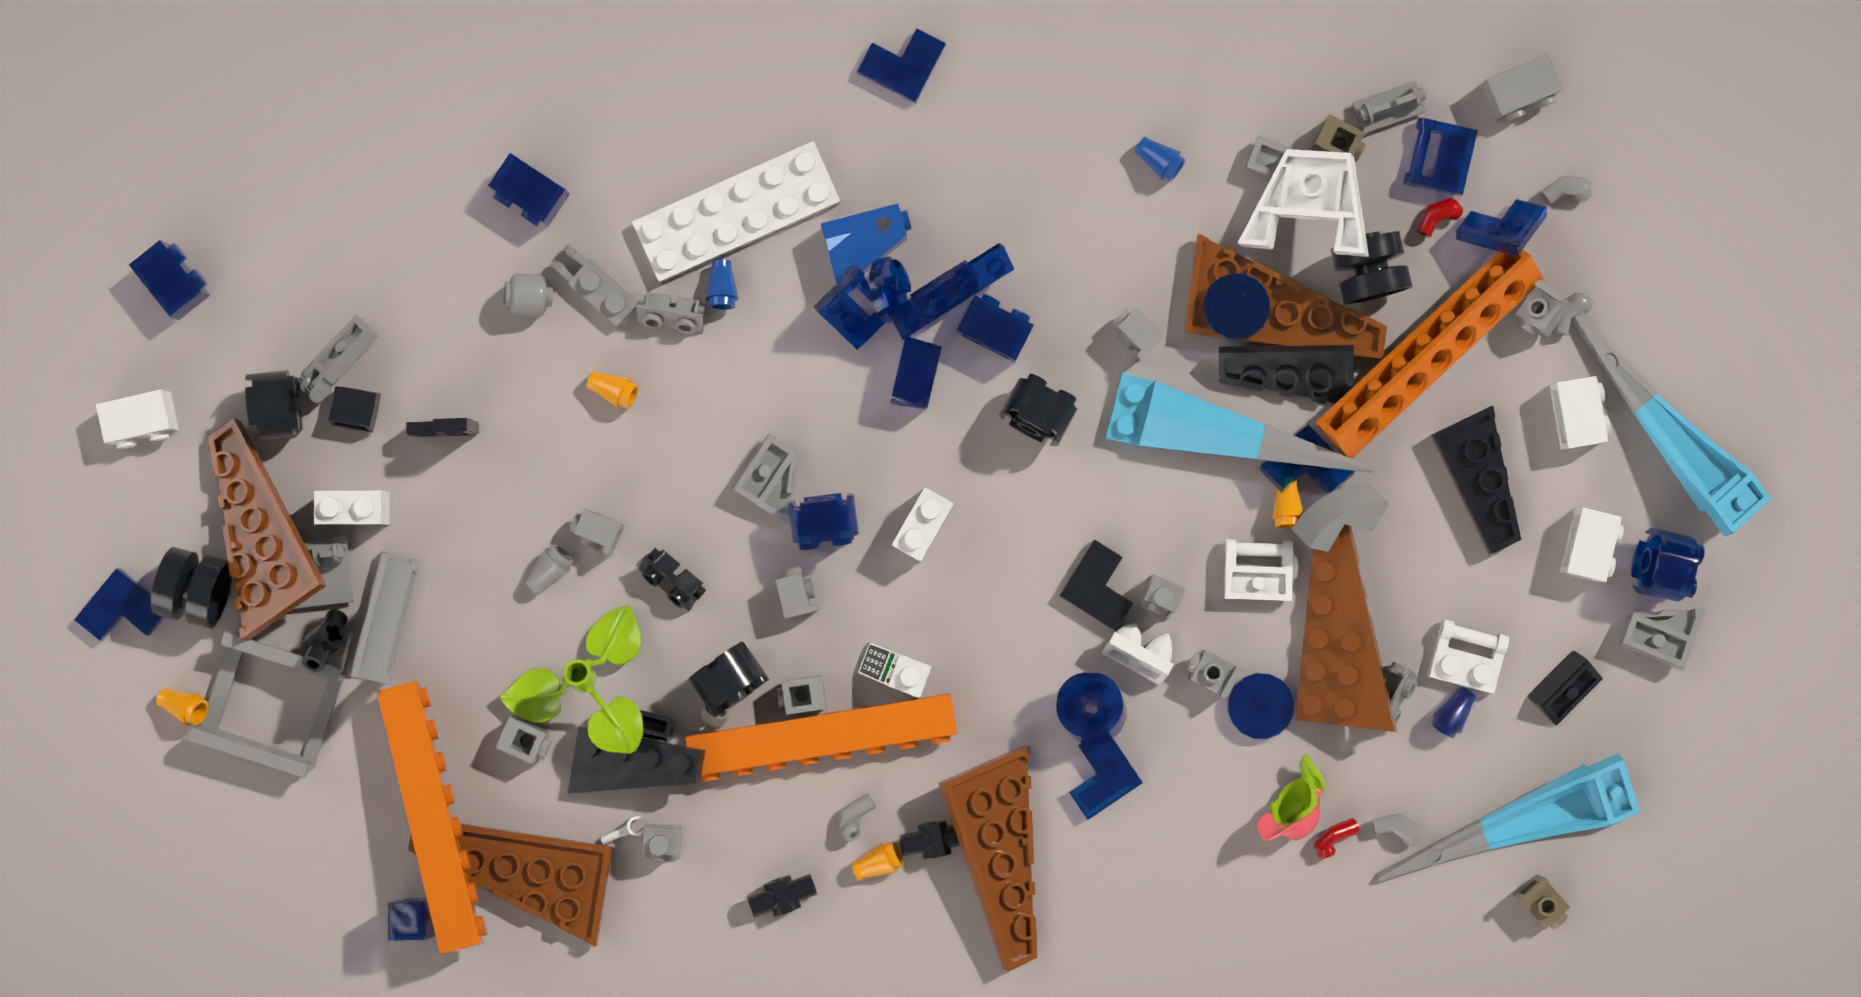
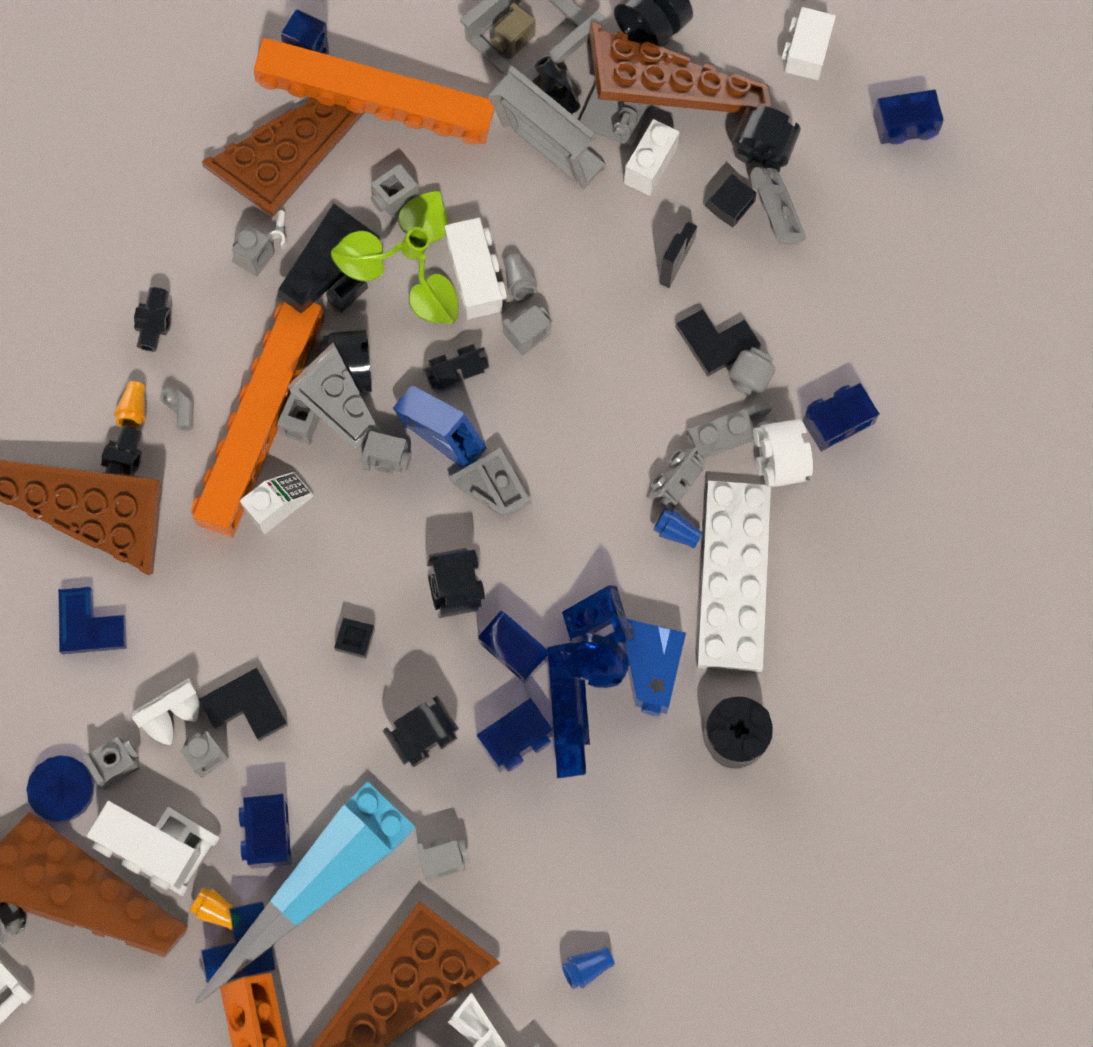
camera: 115 degrees right, 15 degrees down
light orange cone [586,370,639,409] -> none
clear blue brick [788,493,859,550] -> none
clear blue tile [857,28,946,104] -> none
white brick [892,487,954,562] -> none
clear blue brick [1056,672,1127,746] -> none
clear blue tile [1203,273,1270,340] -> none
black wing [1219,345,1354,404] -> none
light grey brick [1292,485,1389,552] -> none
none -> white brick [86,801,201,890]
none -> clear blue brick [238,794,292,869]
none -> light grey wing [288,343,378,450]
none -> black plate [334,618,375,659]
none -> blue slope [393,385,487,469]
none -> black brick [426,548,485,618]
none -> white brick [444,217,507,319]
none -> dark tan brick [491,2,535,58]
none -> black tile [676,309,761,377]
none -> black brick [703,696,773,769]
none -> white brick [753,419,813,488]

